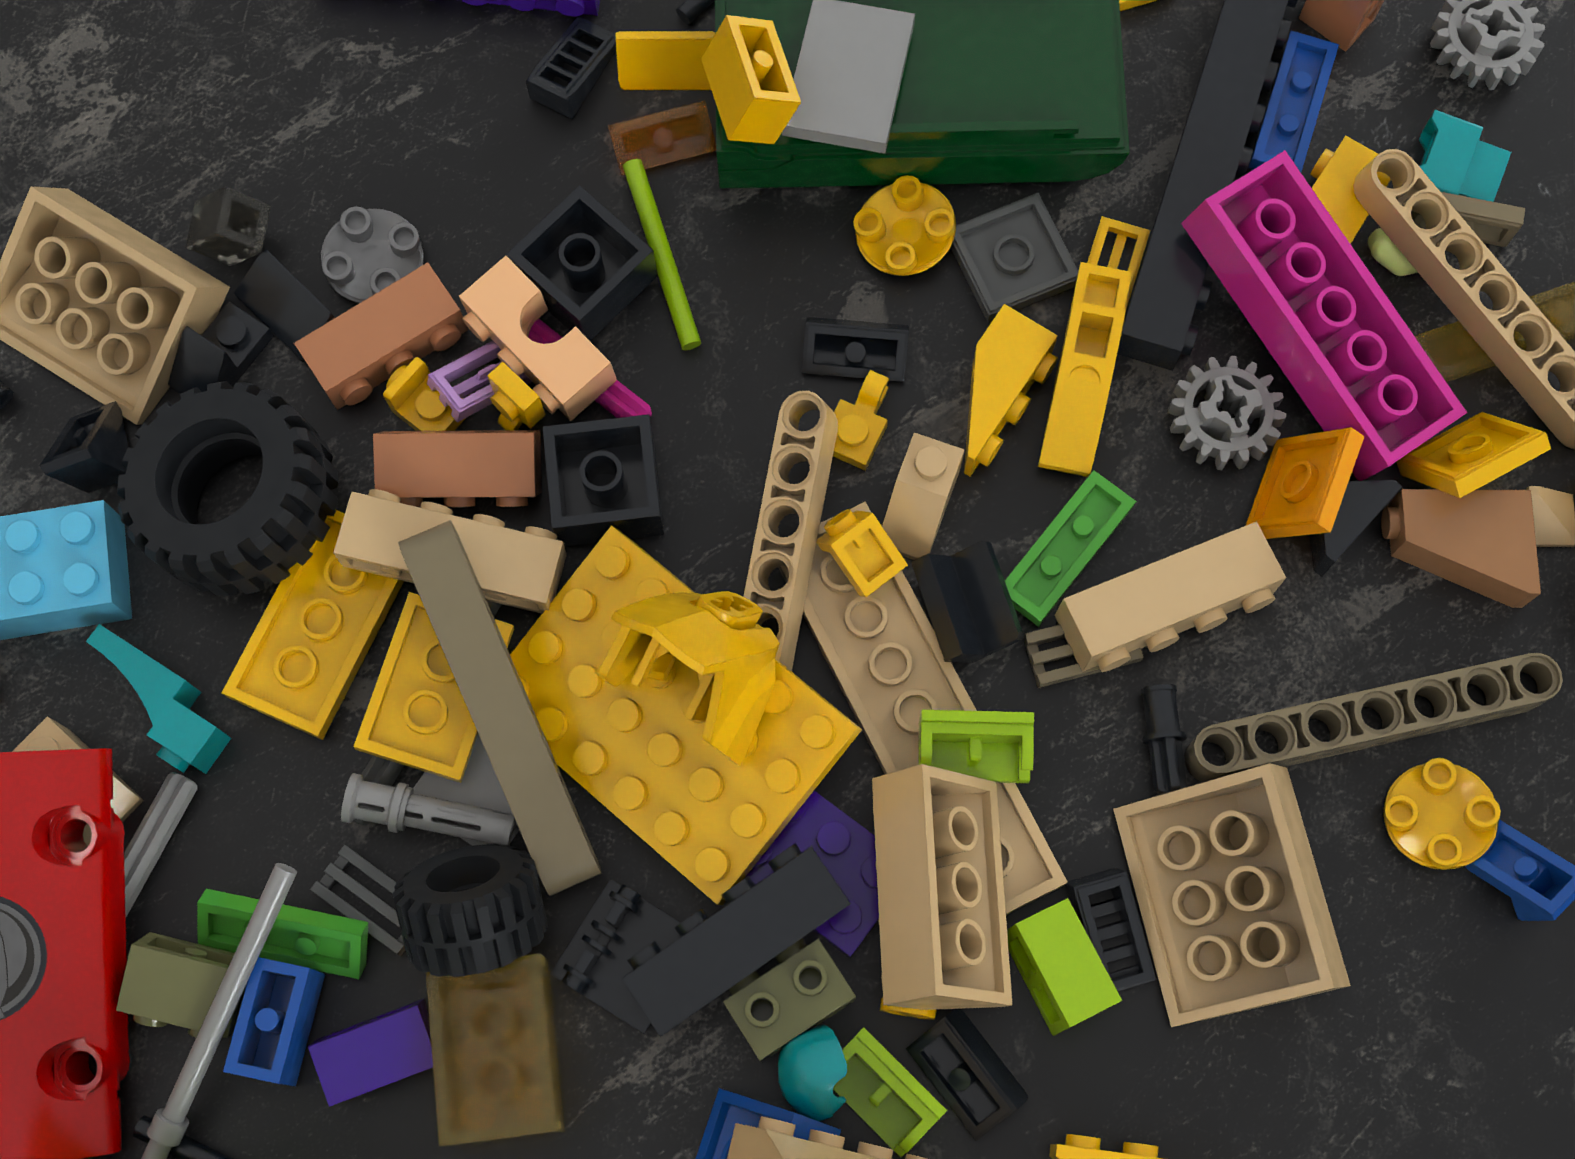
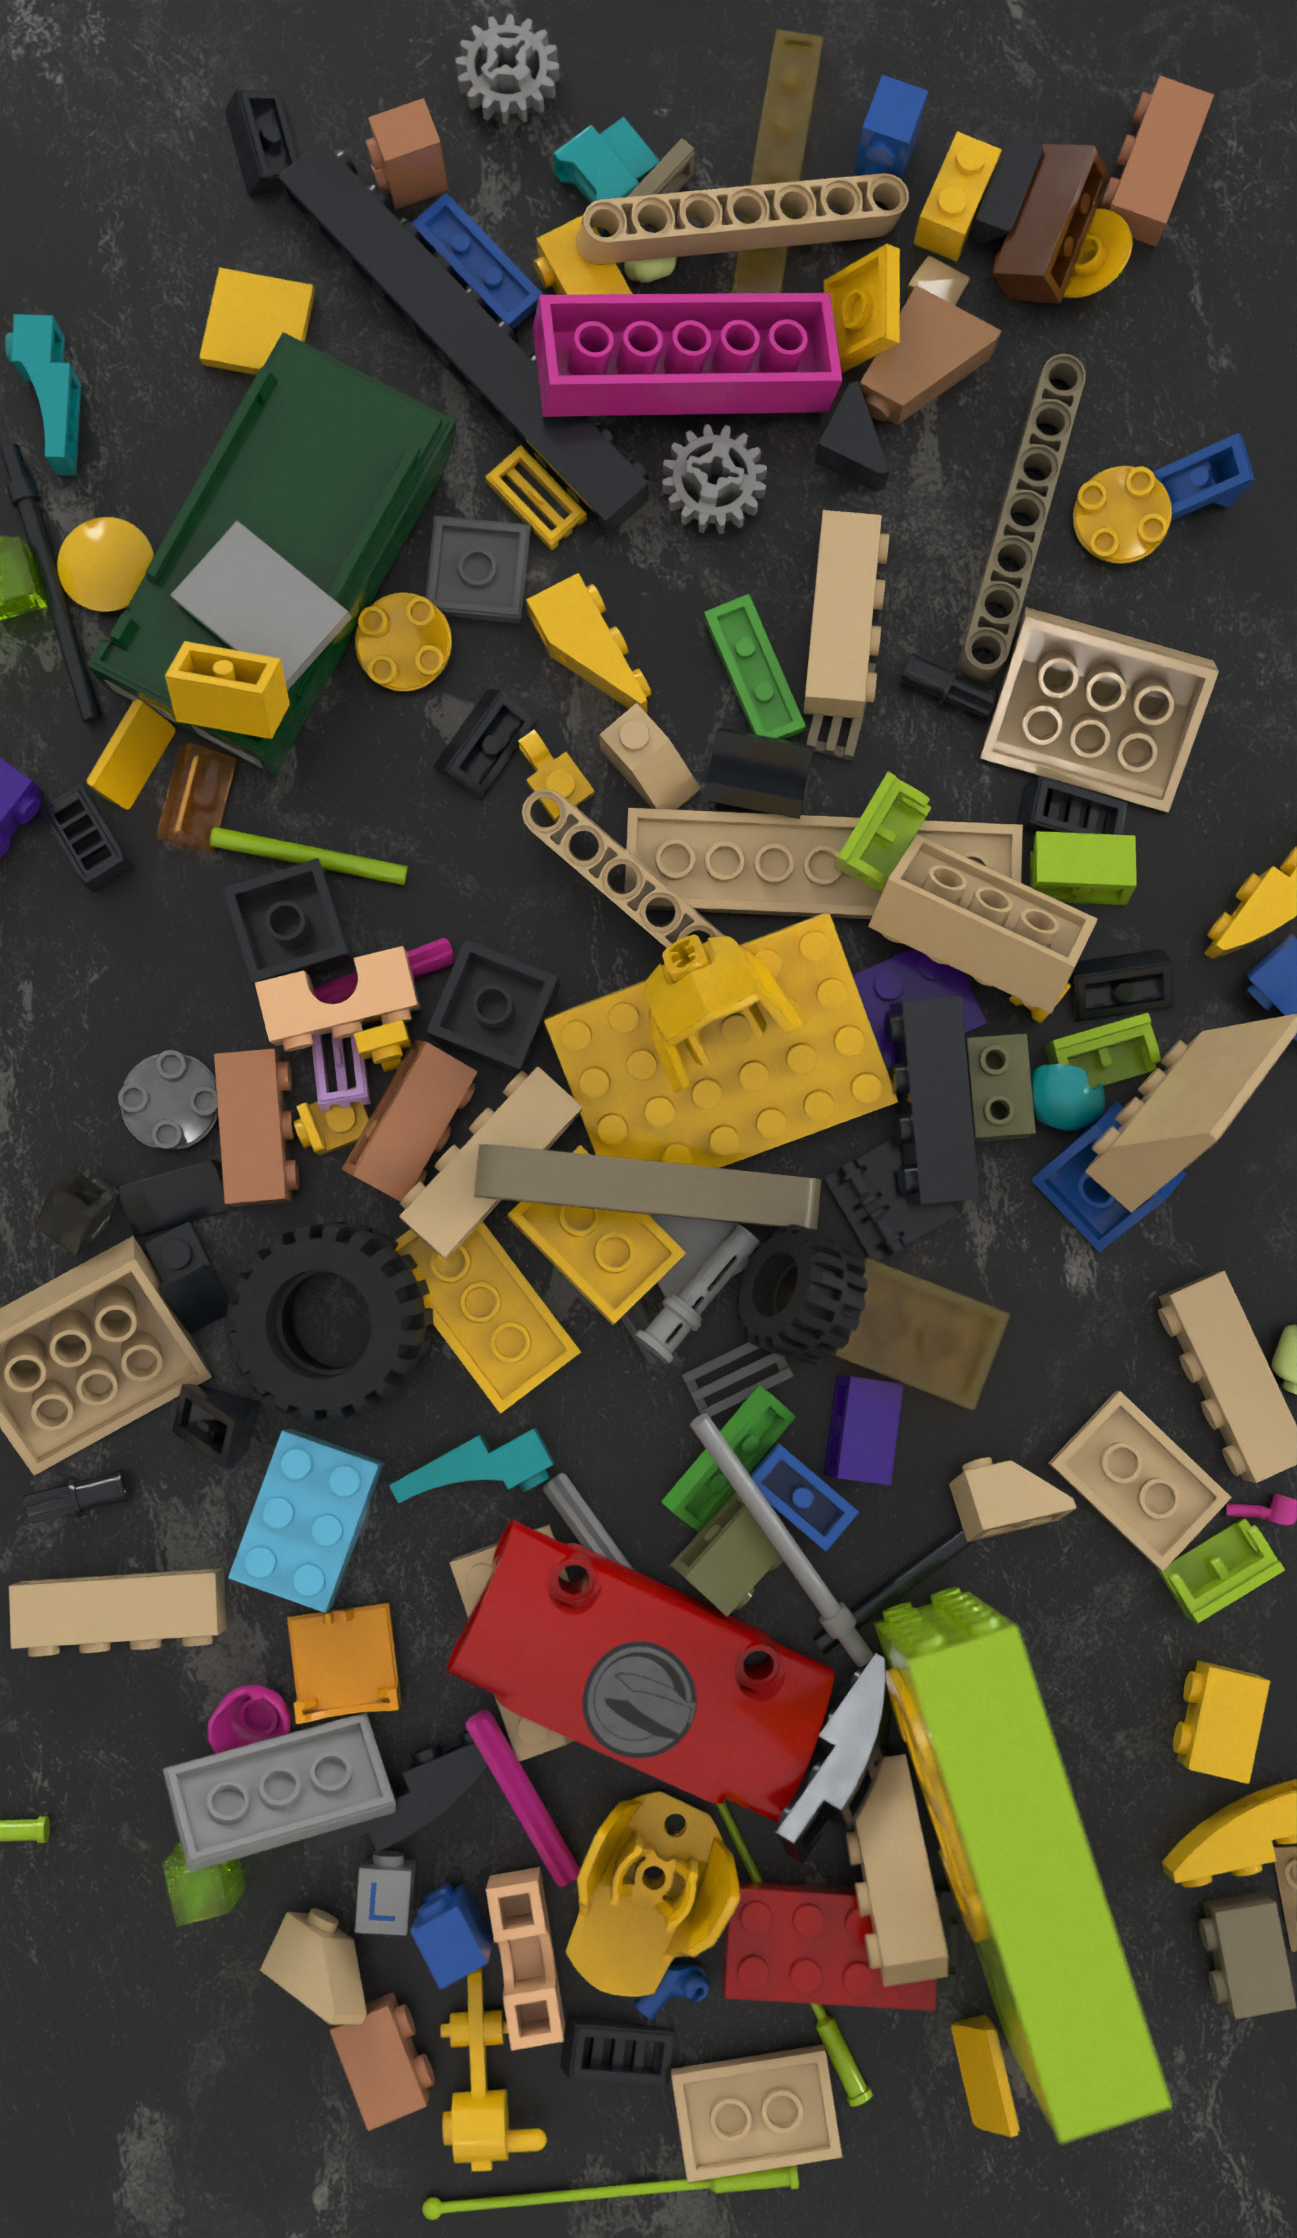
camera: 65 degrees left, 10 degrees up
yellow bracket [816,509,908,597] -> none
yellow slope [1038,262,1132,477] -> none
light orange tile [1245,427,1364,539] -> none

